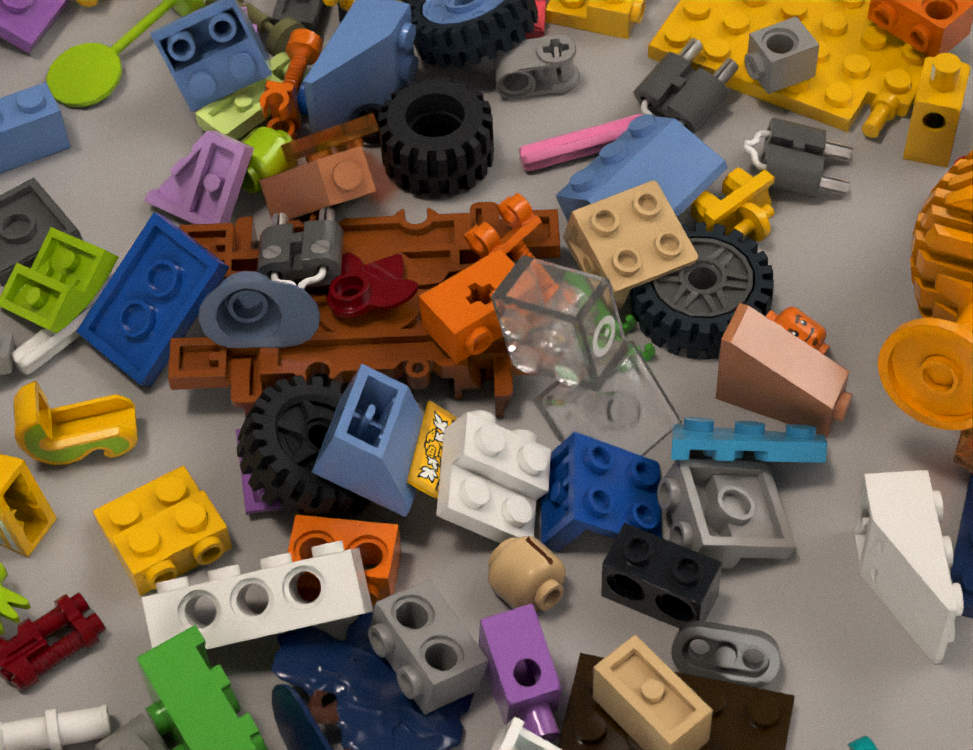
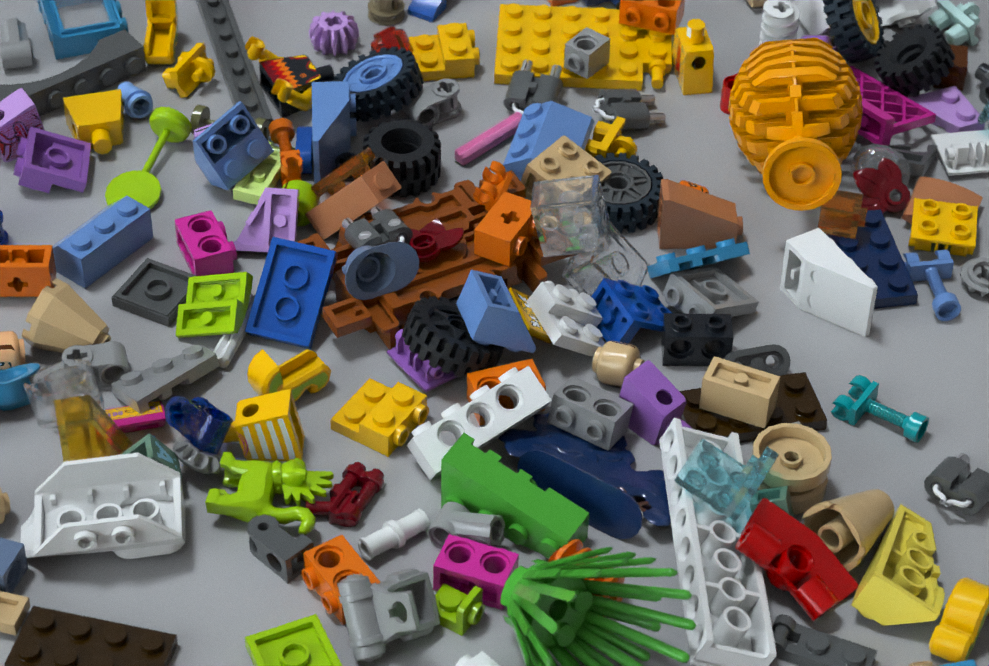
camera: 30 degrees left, 10 degrees down
none -> dark pink brick [174,210,237,276]

